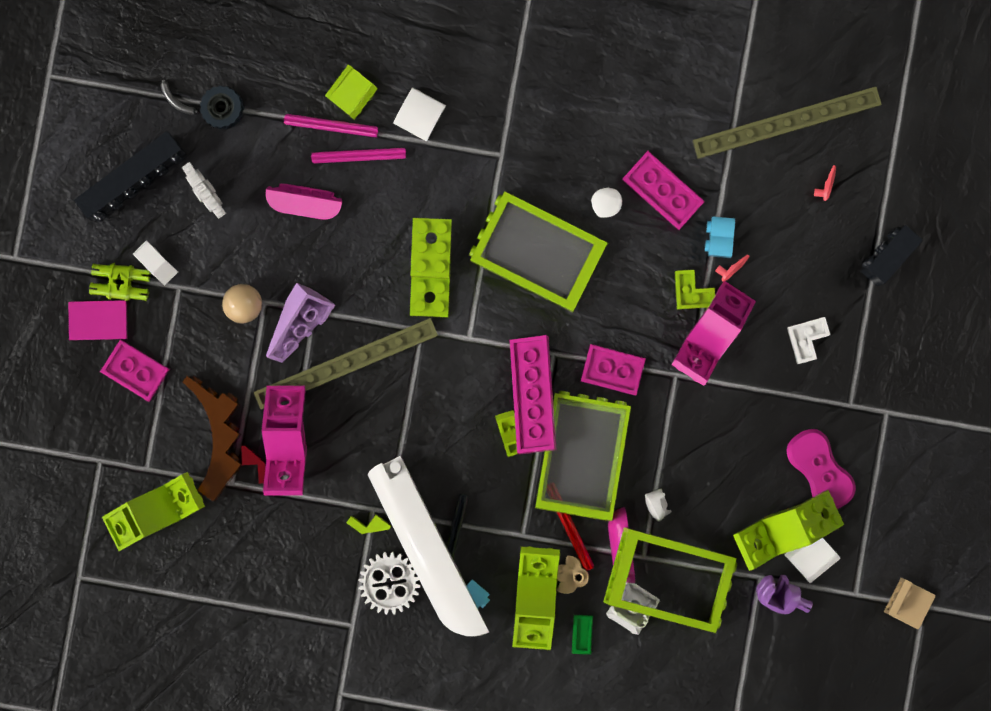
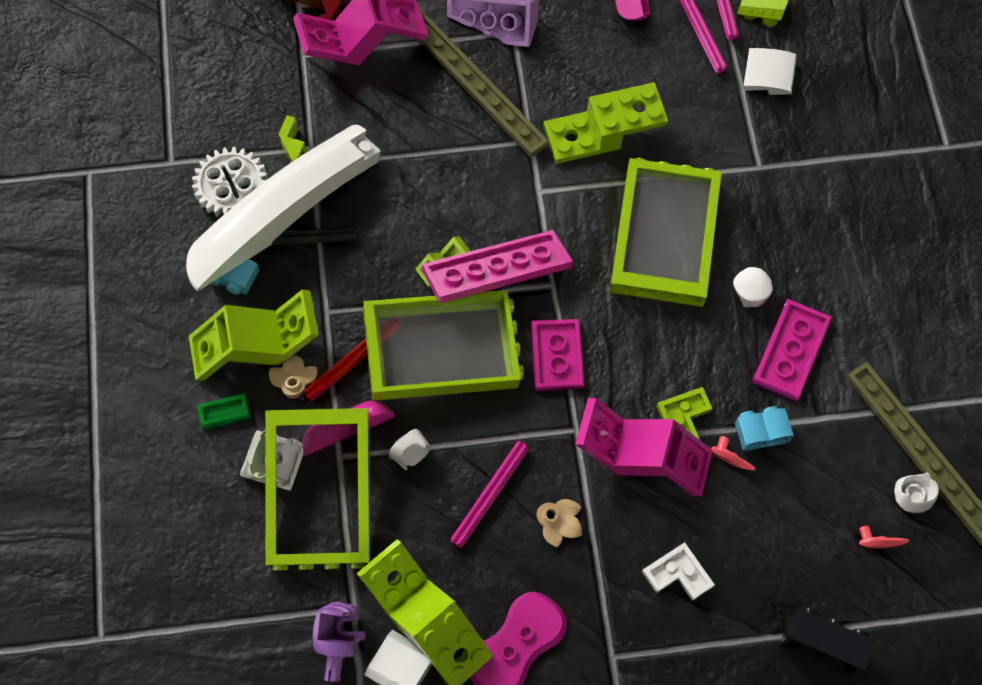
camera: 70 degrees right, 20 degrees down
none -> dark pink axle [451,441,529,548]
none -> tan plate [537,499,582,547]
none -> white hair [894,473,939,513]

